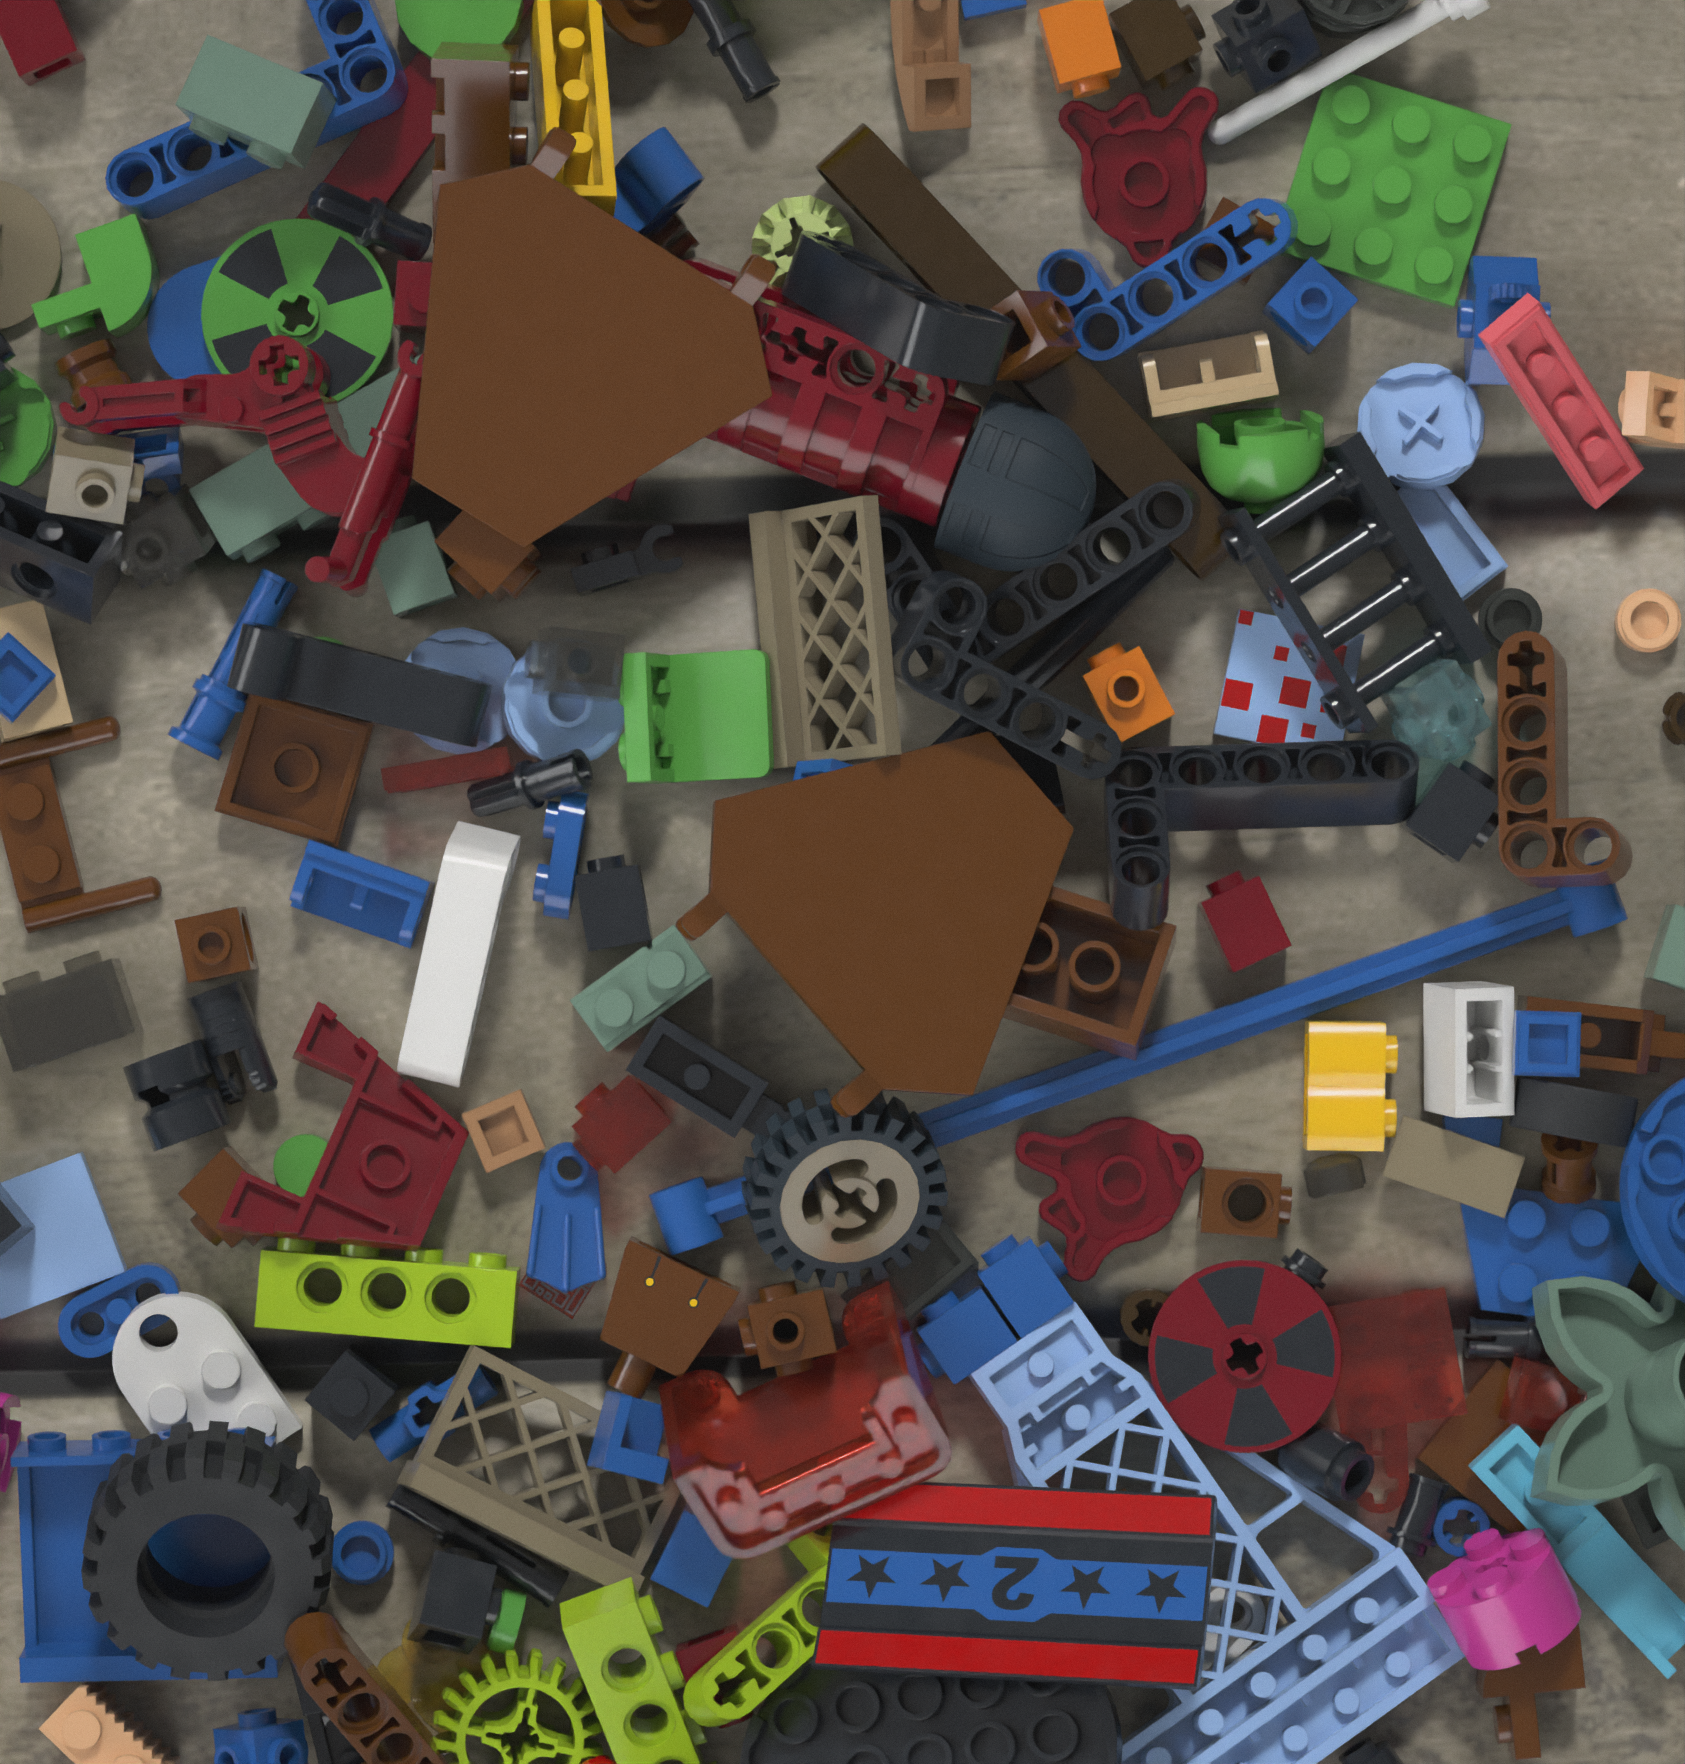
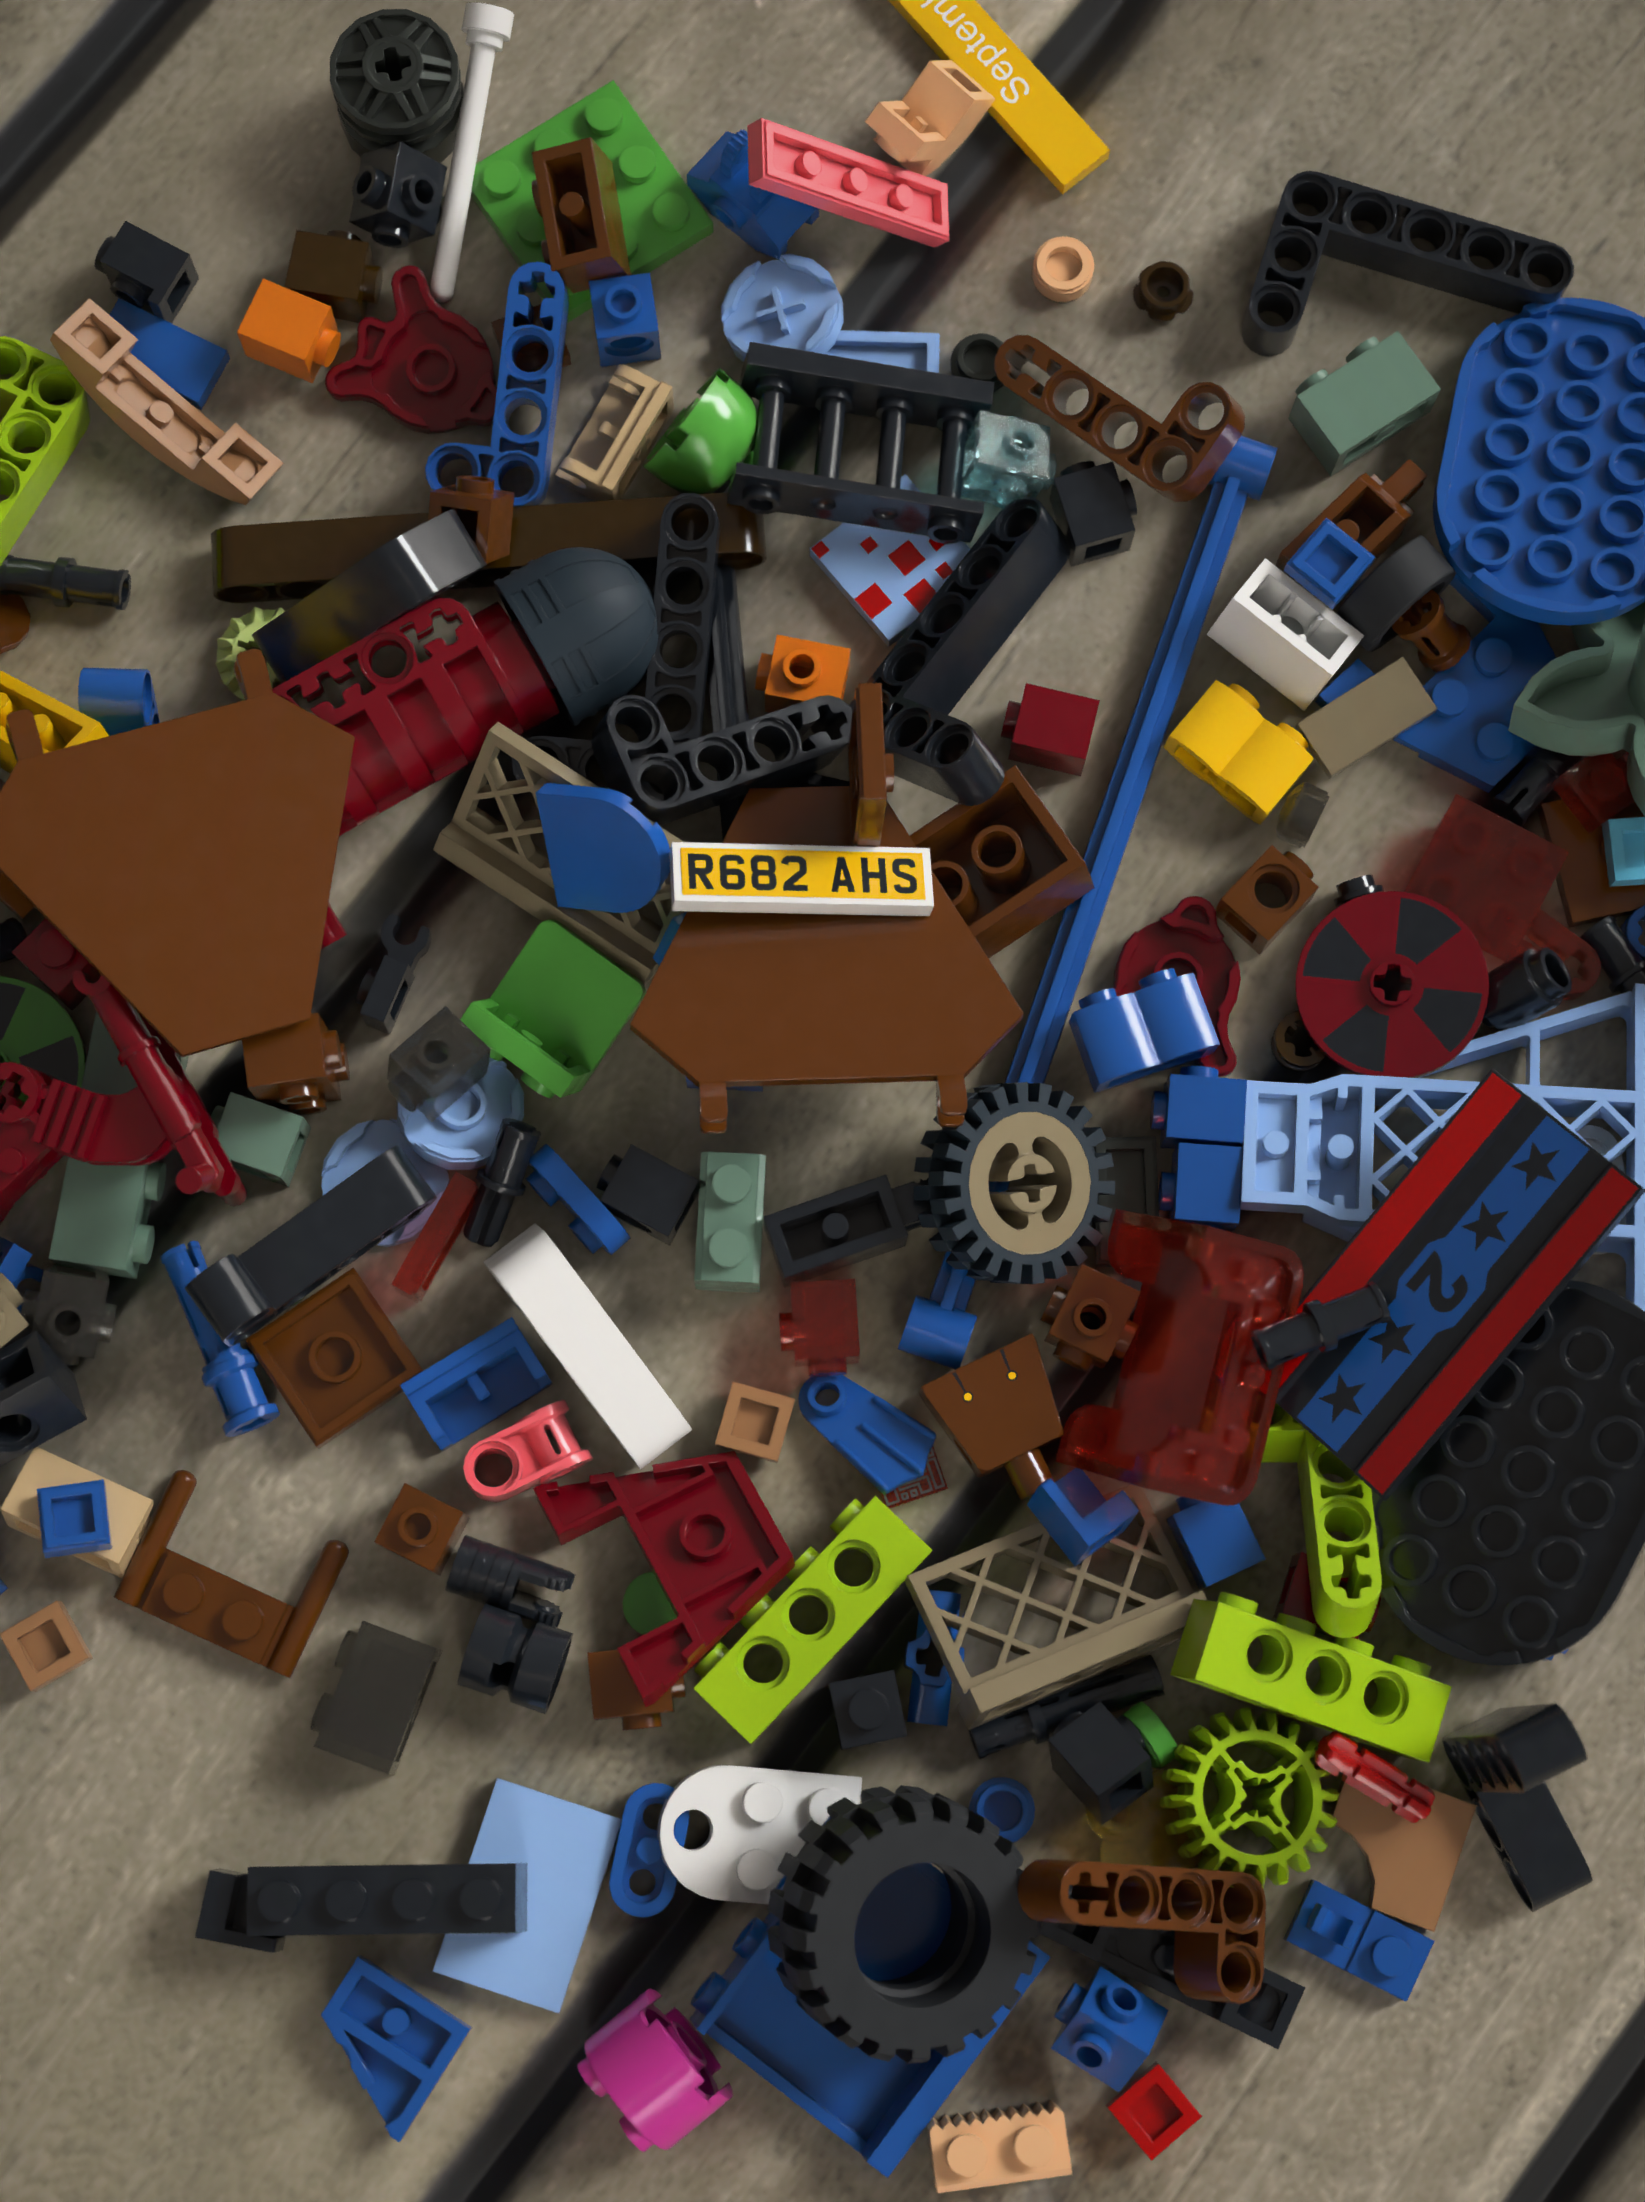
camera: 50 degrees left, 10 degrees down
none -> coral piece [463,1400,593,1503]
none -> reddish brown brick [532,137,631,293]
none -> blue tile [535,783,670,913]
none -> tile [669,842,934,916]
none -> reddish brown plate [848,683,894,847]
none -> blue brick [1069,968,1220,1093]
none -> black pin [1250,1282,1390,1371]

